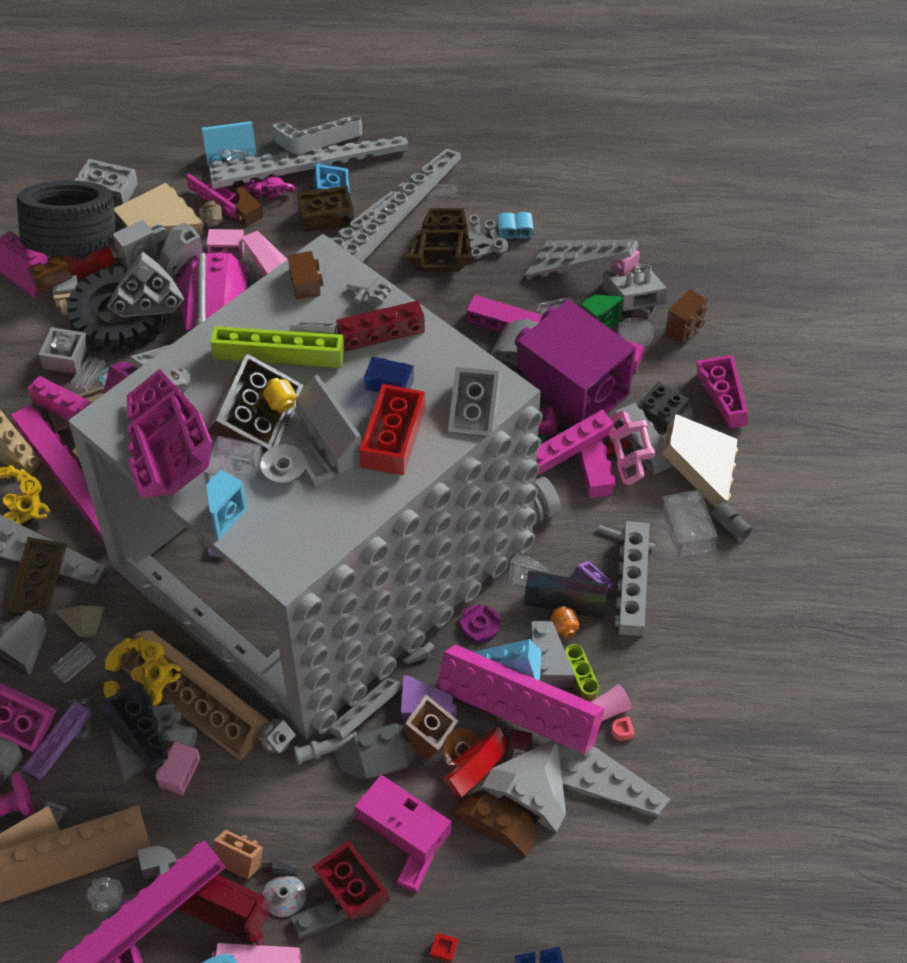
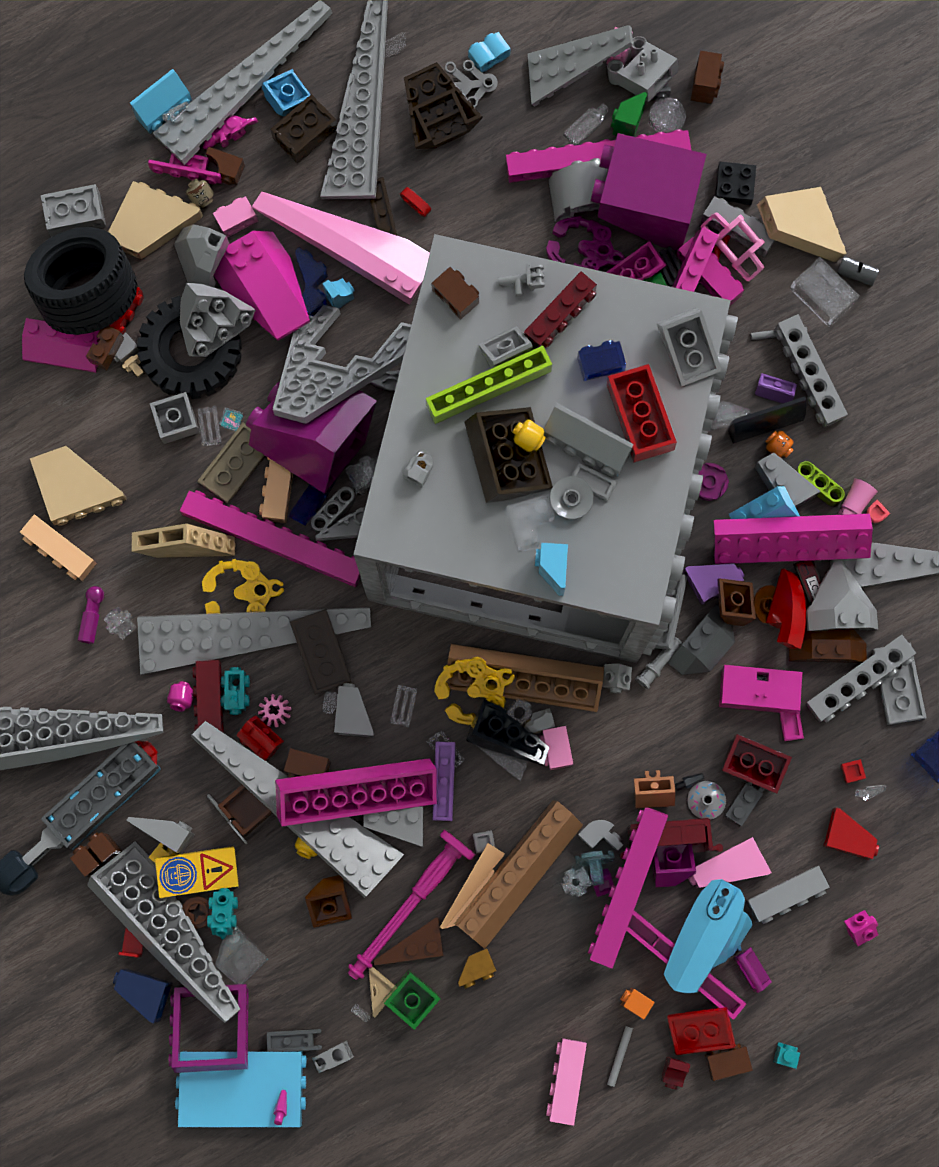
camera: 30 degrees left, 25 degrees up
dark pink brick [28,376,92,420] -> none
clear tile [51,331,76,351] -> none
dark tan slope [56,606,106,638] -> none
light grey brick [113,220,168,270] -> none
dark pink wedge [127,369,212,497] -> none
light grey bar [196,253,206,326] -> none
light grey beam [273,116,362,154] -> none
dark pink wedge [696,355,748,429] -> none
none -> clear light blue tile [575,851,615,886]
none -> magenta slope [652,844,696,887]
none -> light grey brick [806,635,916,723]
none -> light grey tile [872,643,927,725]

